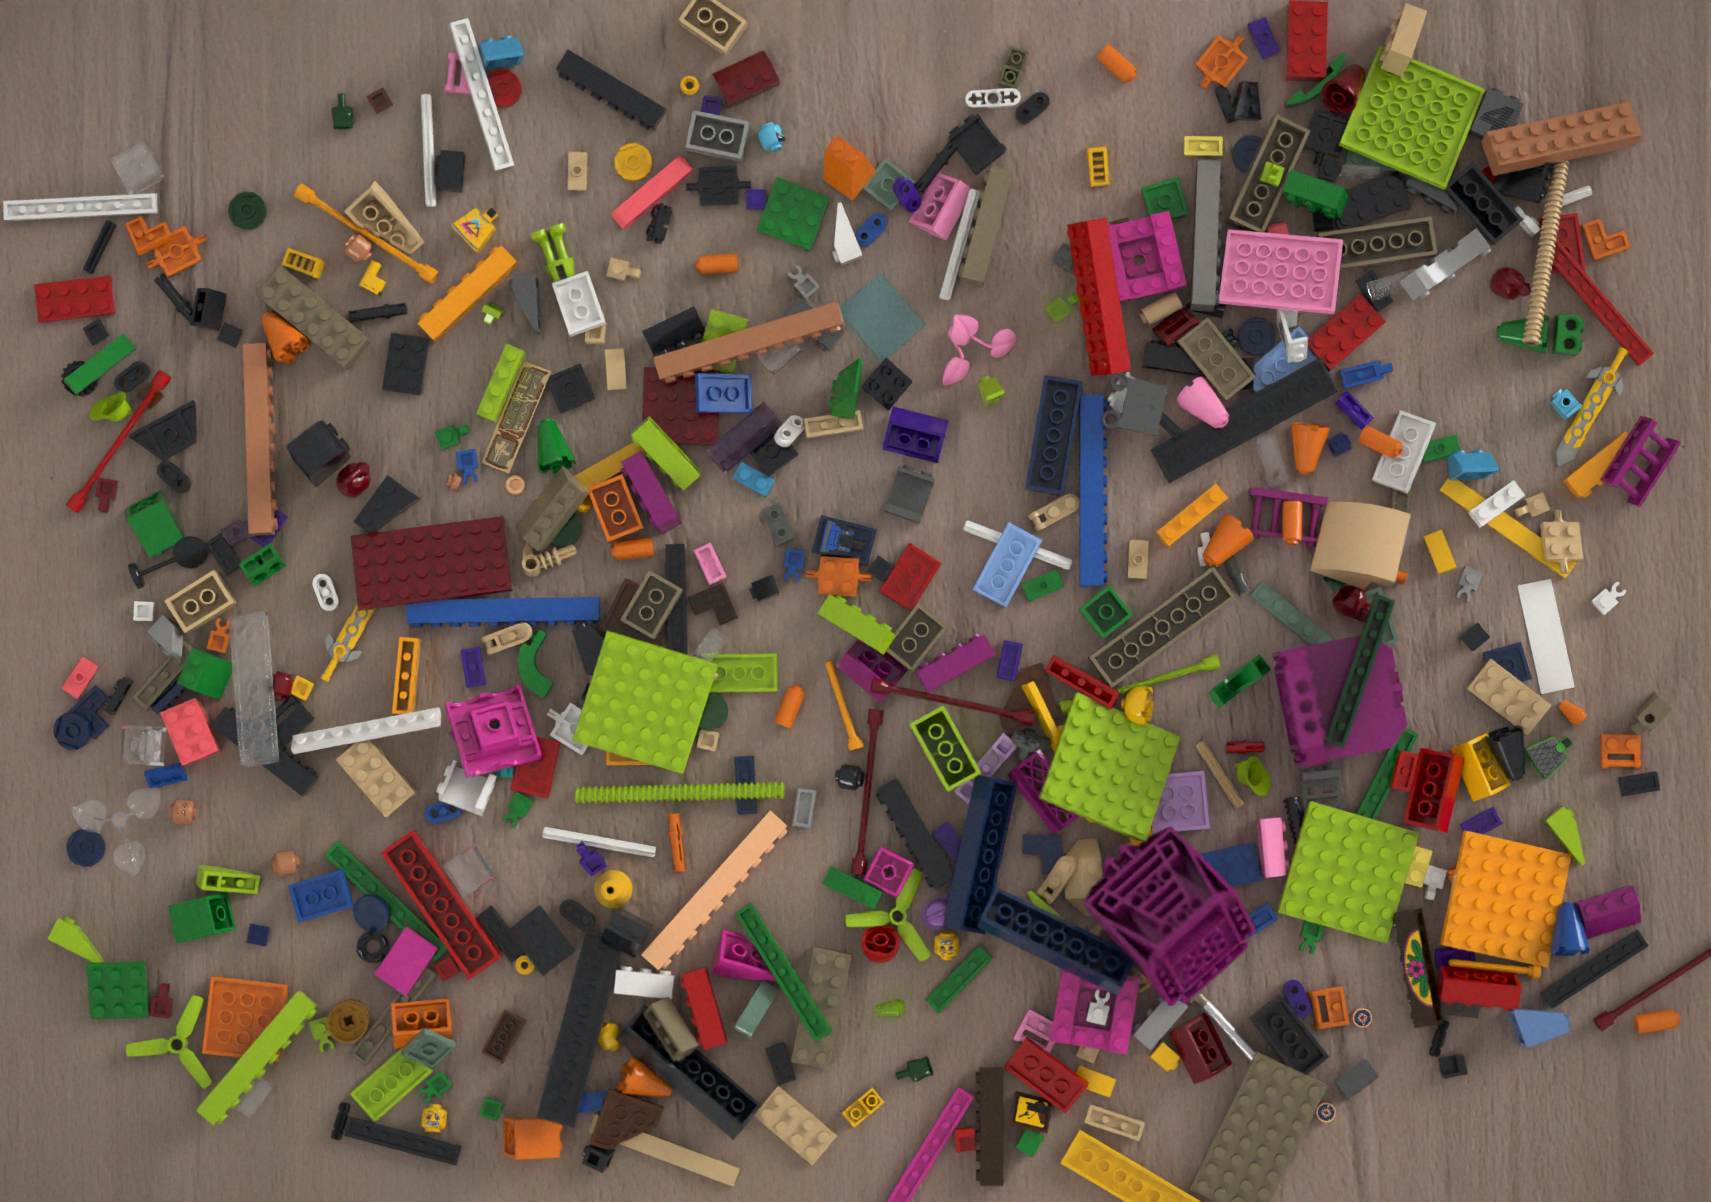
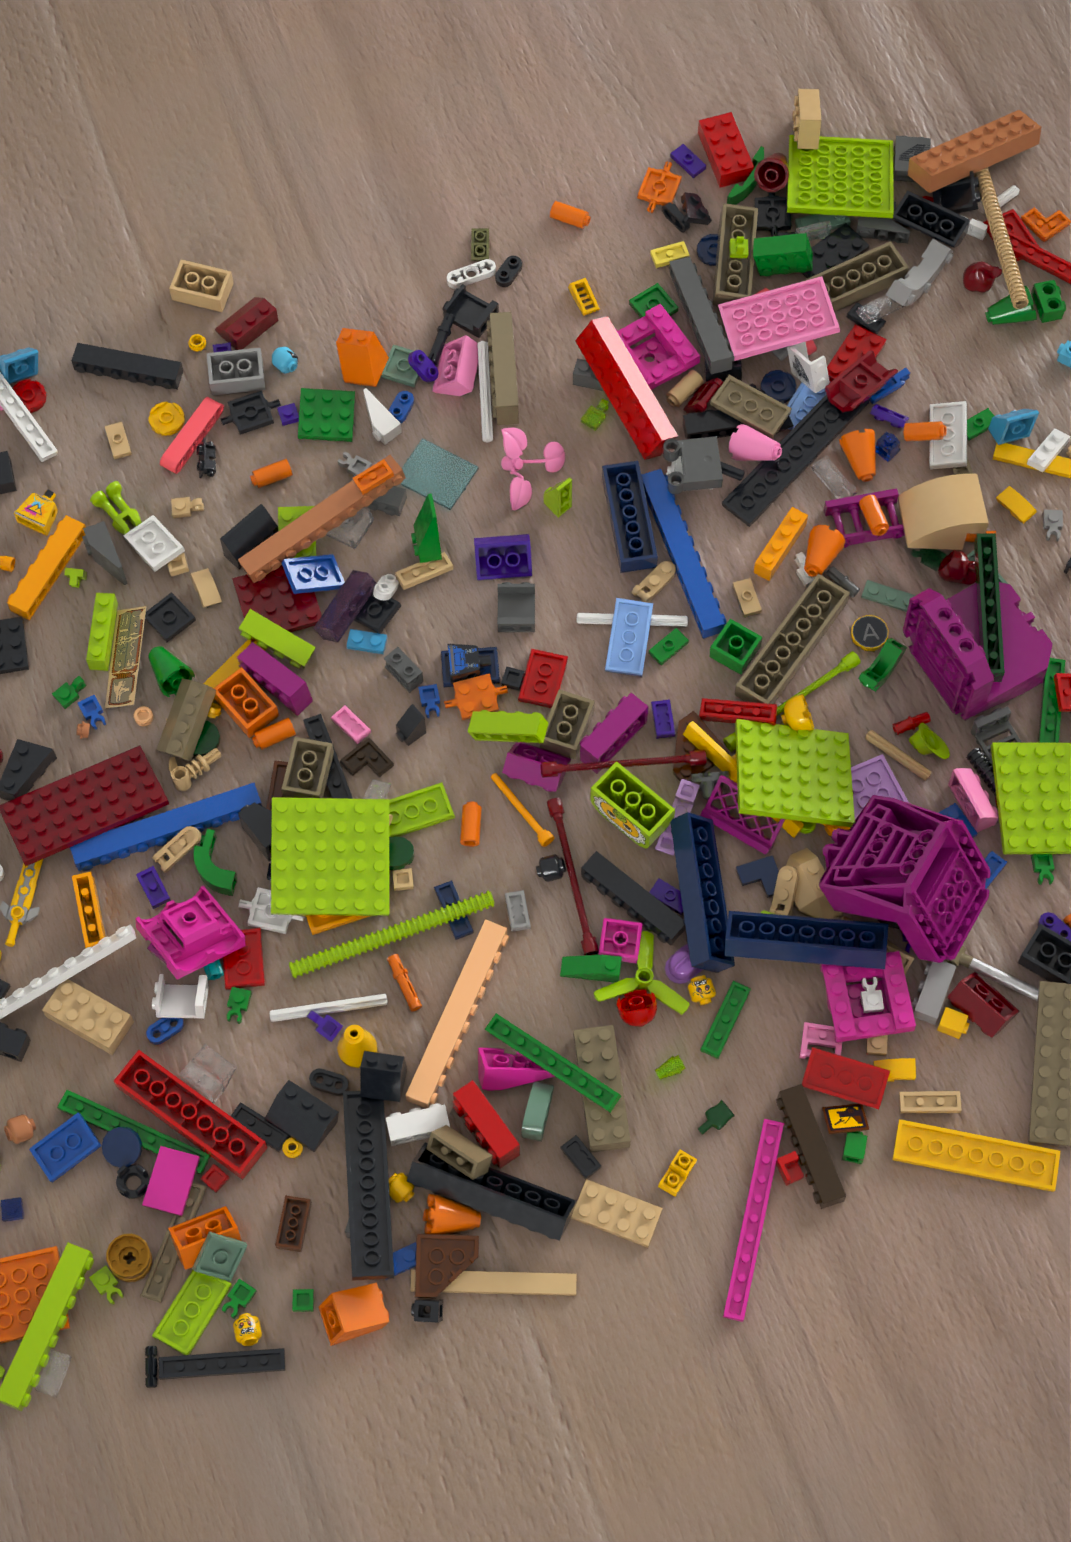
camera: 20 degrees left, 20 degrees down
black hinge [862,358,913,411] -> none
black plate [1313,211,1333,231] -> none
none -> orange plate [352,459,395,495]
none -> dark red piece [825,350,898,412]
none -> black tile [851,615,889,651]

